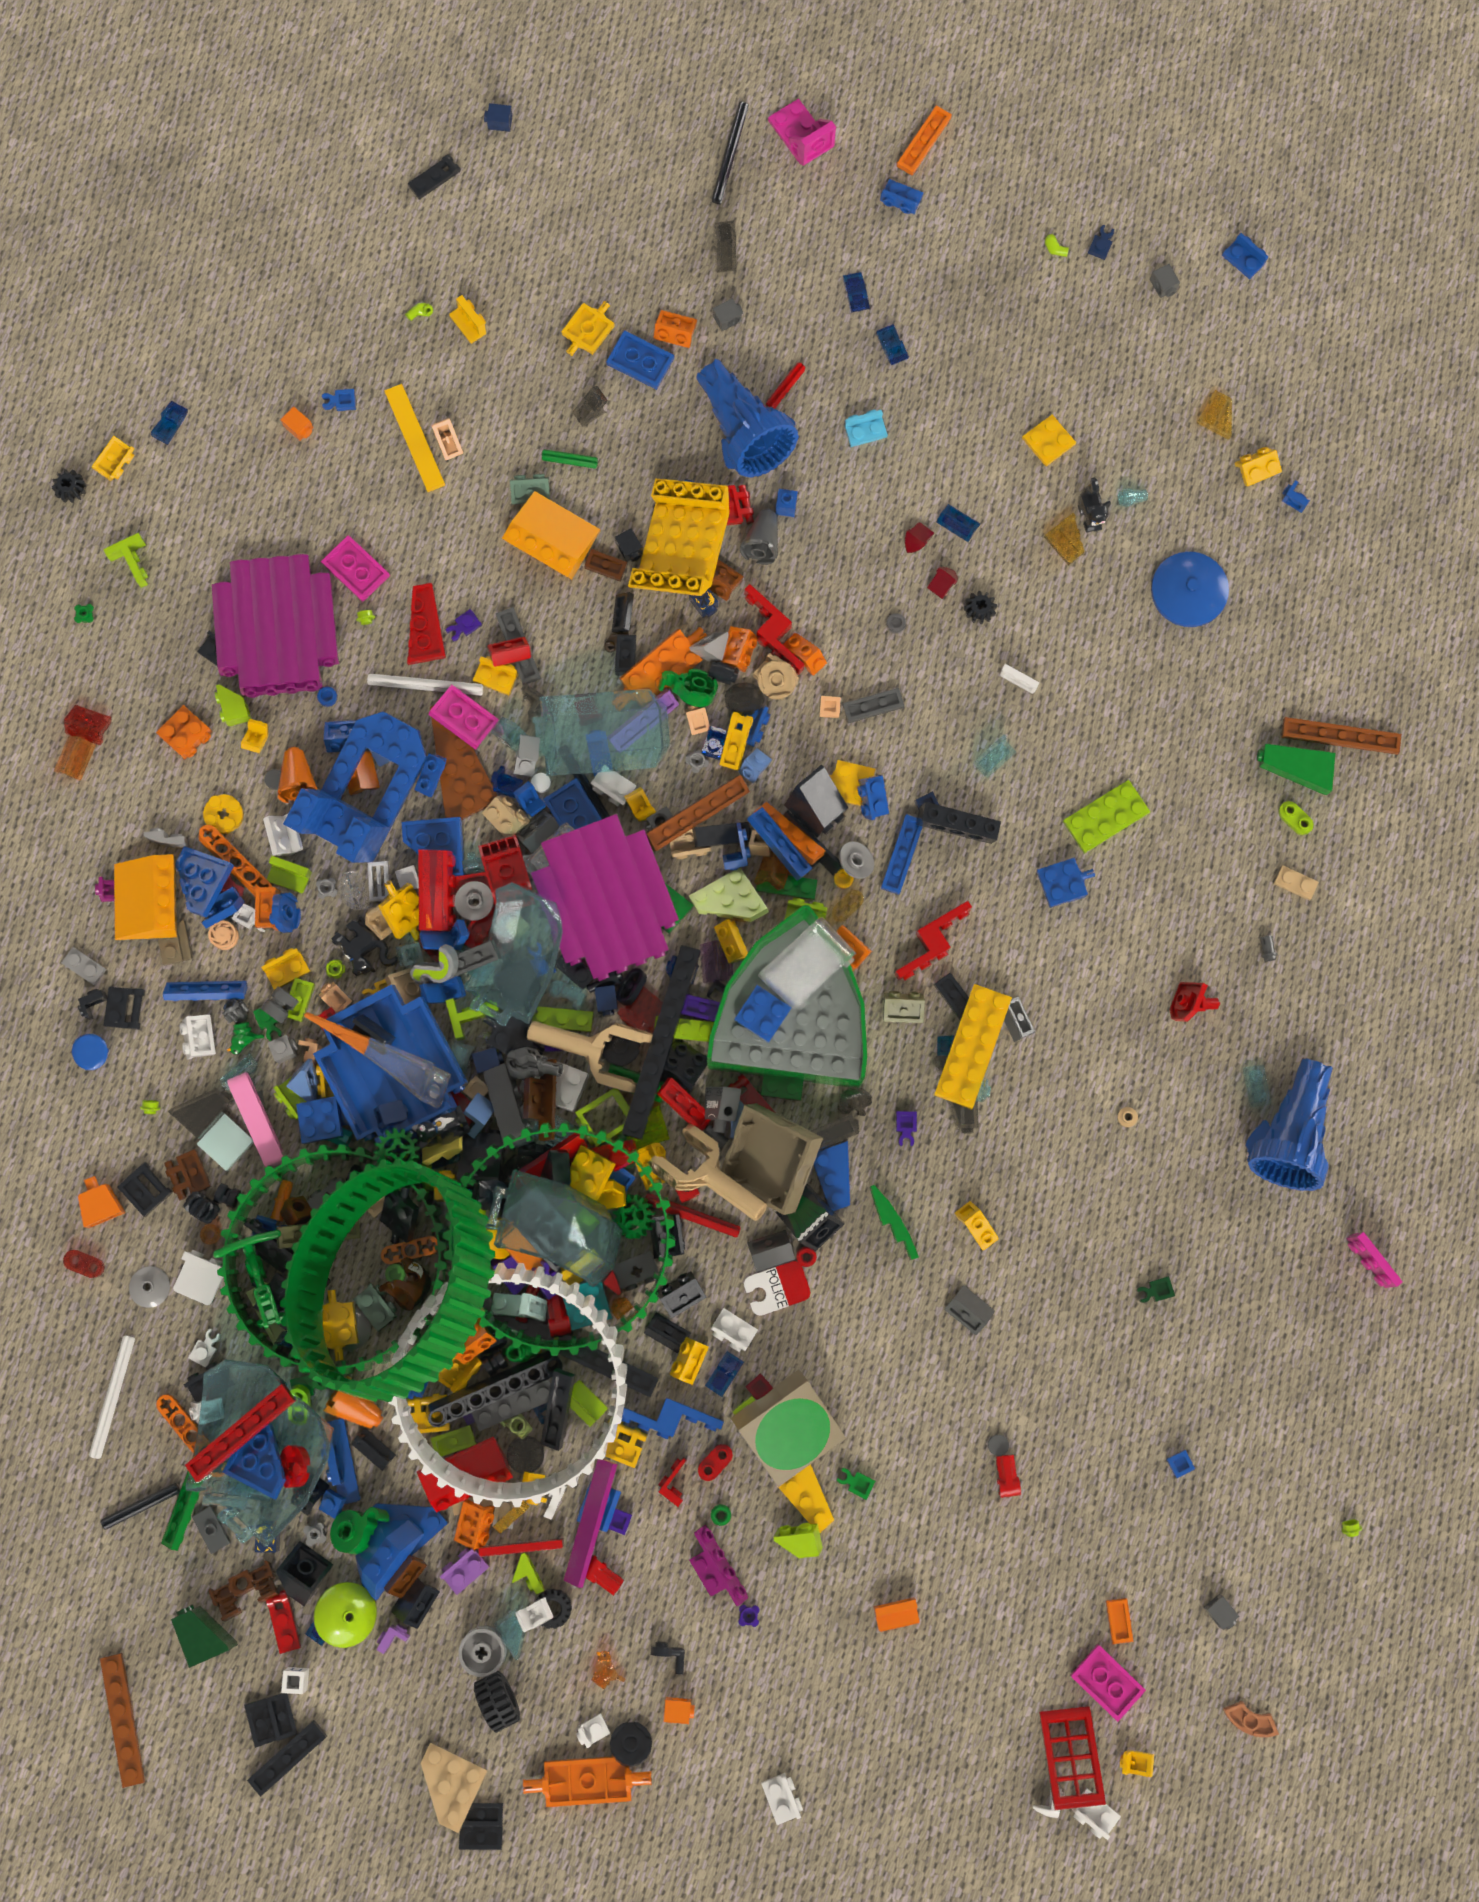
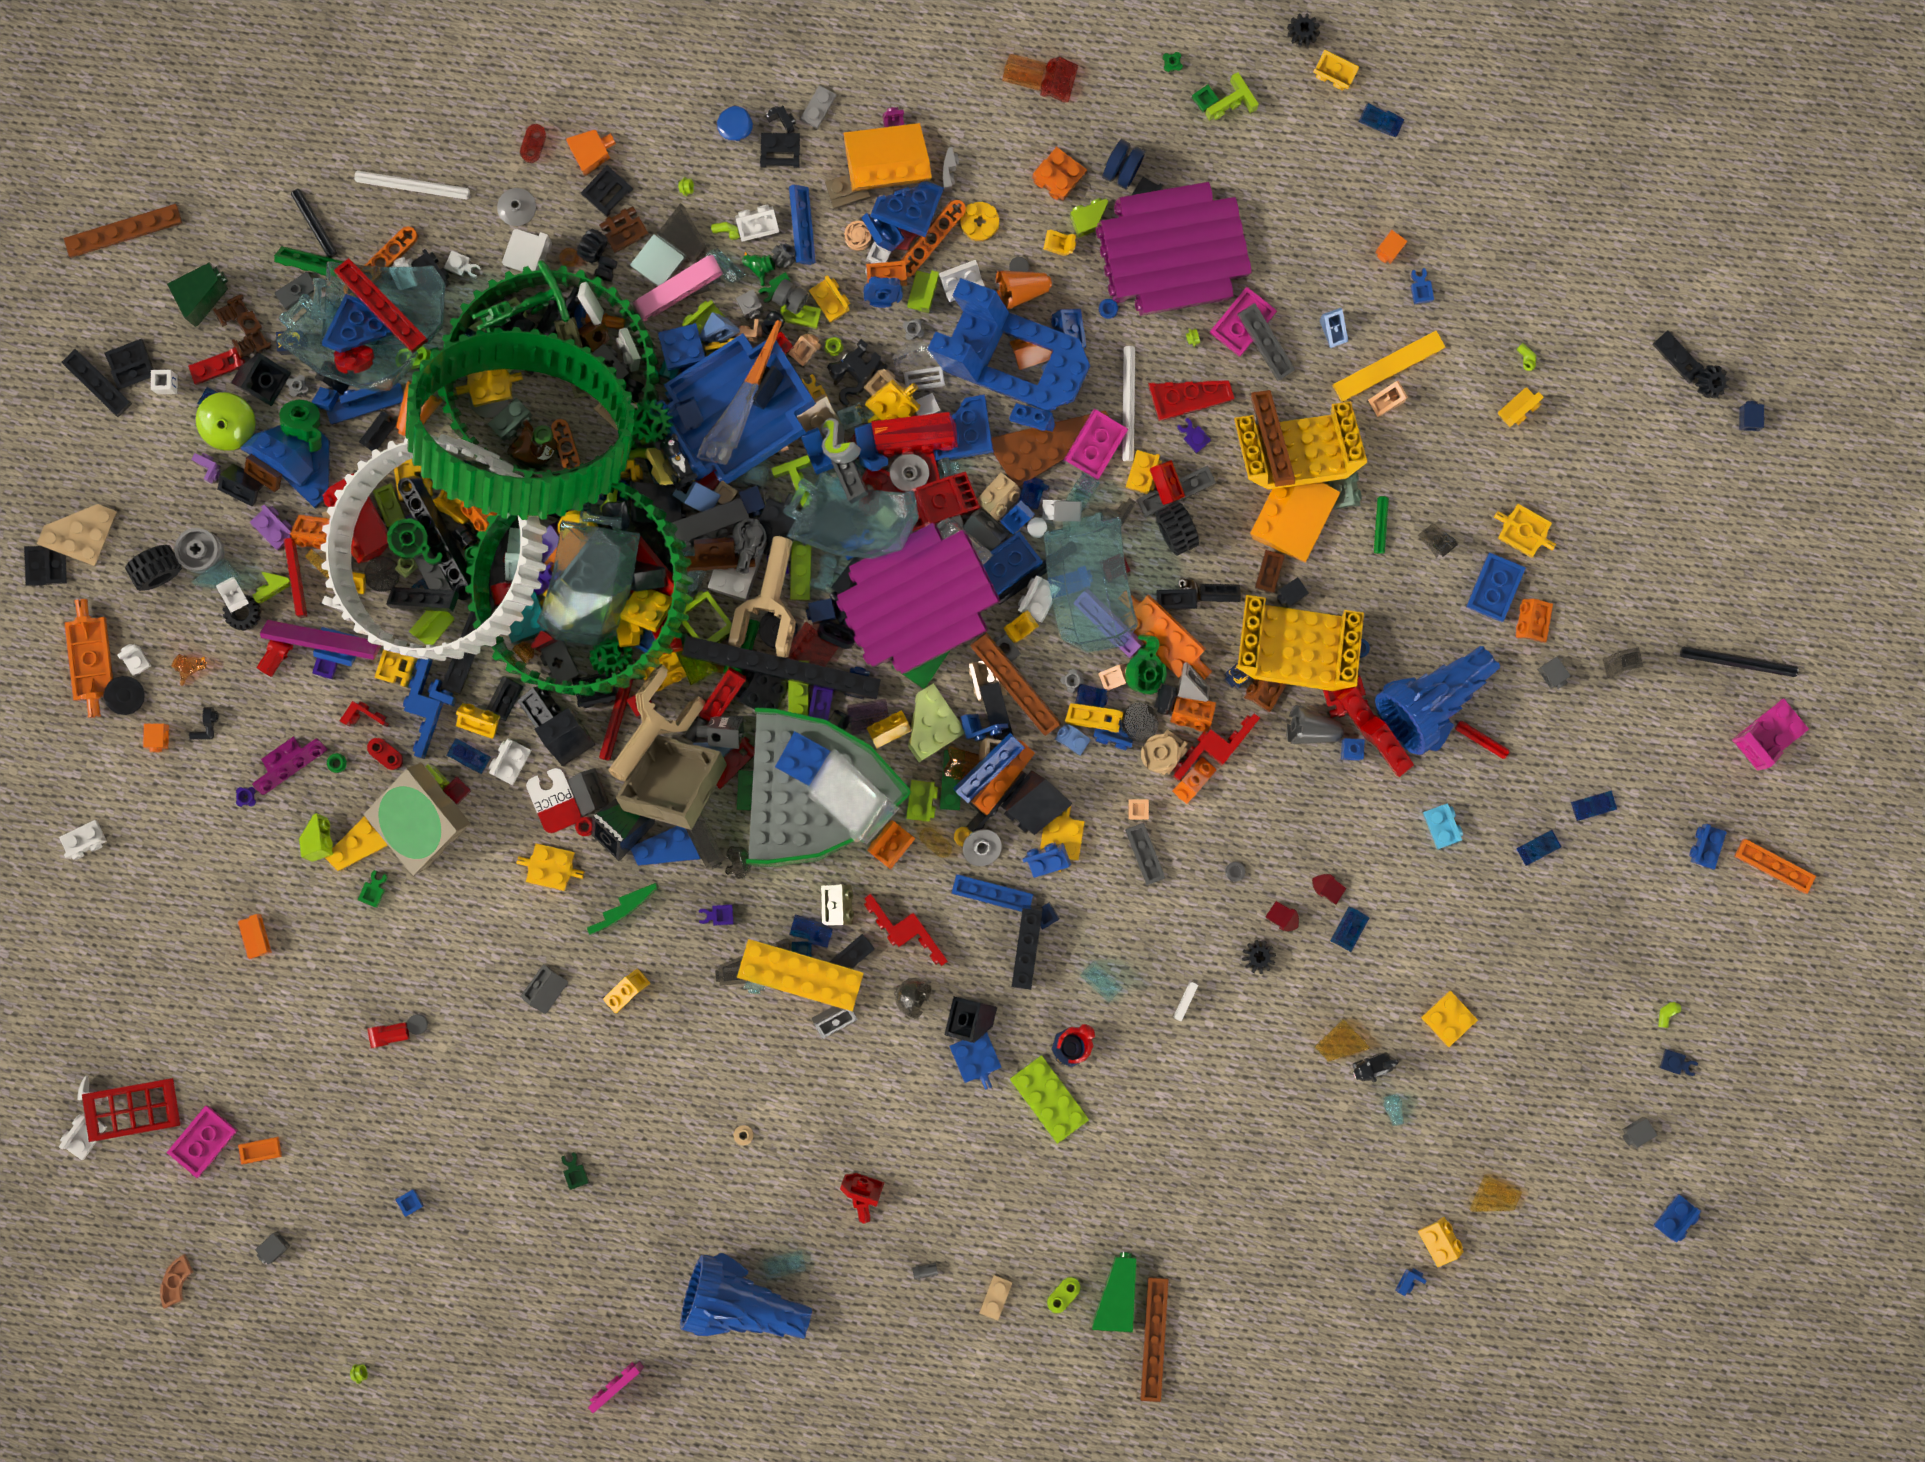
camera: 90 degrees right, 5 degrees up
black plate [380,1185,419,1244] -> none
yellow bracket [1120,1750,1154,1777] -> none
blue dish [1151,552,1229,627] -> none
none -> green piece [387,518,443,565]
none -> blue bracket [428,678,457,707]
none -> yellow plate [517,843,585,891]
none -> black slope [534,708,596,766]
none -> white tile [577,282,604,325]
none -> white plate [616,328,641,372]
none -> lime arm [711,222,740,240]
none -> black wheel [761,311,785,335]
none -> clear blue slope [789,914,833,948]
none -> clear smoke cylinder [894,977,932,1019]
none -> black slope [944,996,997,1043]
none -> piece [1051,1024,1095,1067]
none -> dark blue wheel [1102,139,1146,190]
none -> black tyre [1156,501,1199,556]
none -> green plate [1192,85,1219,113]
none -> yellow slope [1234,401,1367,489]
none -> dark grey plate [1237,303,1295,381]
none -> dark orange plate [1251,390,1295,487]
none -> medium blue slope [1319,308,1349,348]
none -> red bracket [1337,687,1414,777]
none -> black gear [1694,365,1730,398]

